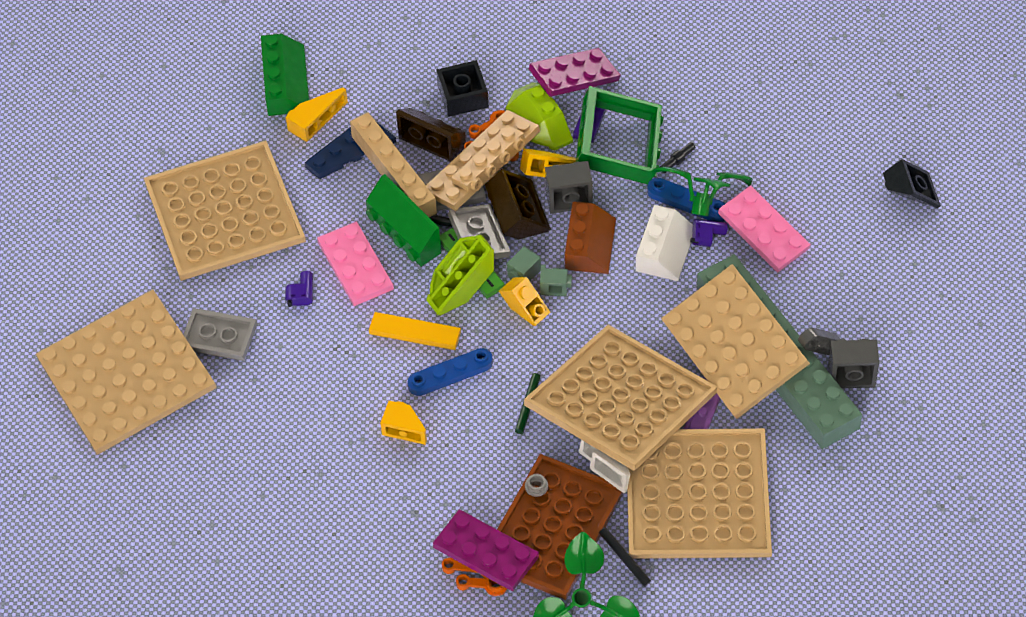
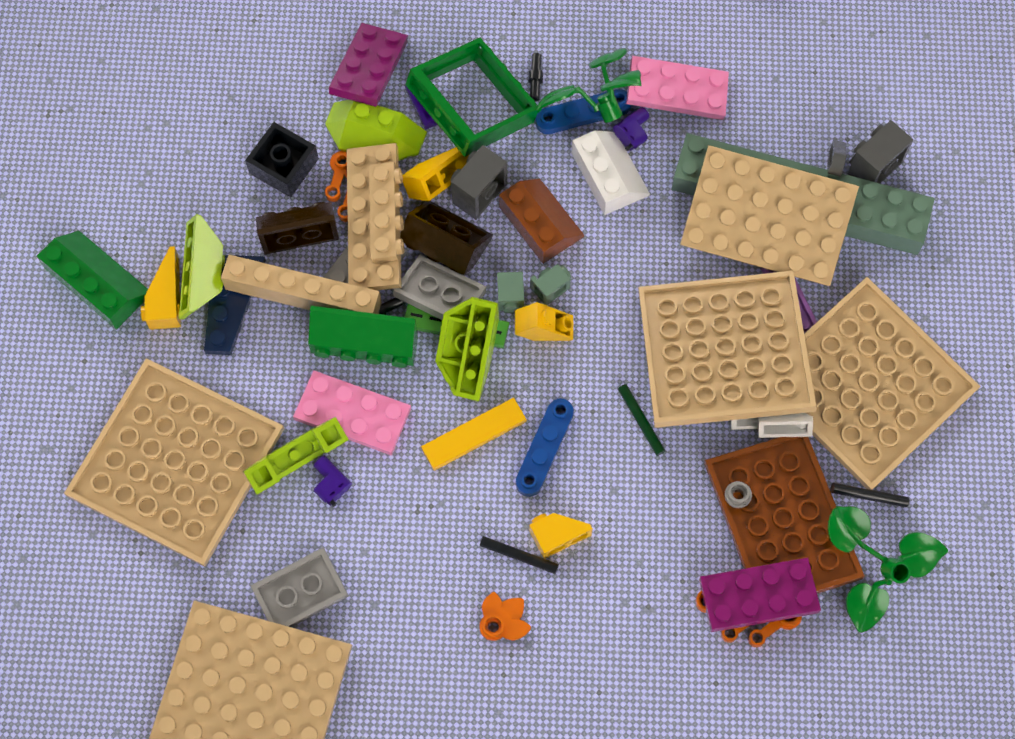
camera: 45 degrees left, 15 degrees up
none -> lime wedge [178,214,225,320]
none -> lime slope [243,417,349,495]
none -> black bar [480,536,559,574]
none -> orange plate [480,592,531,641]

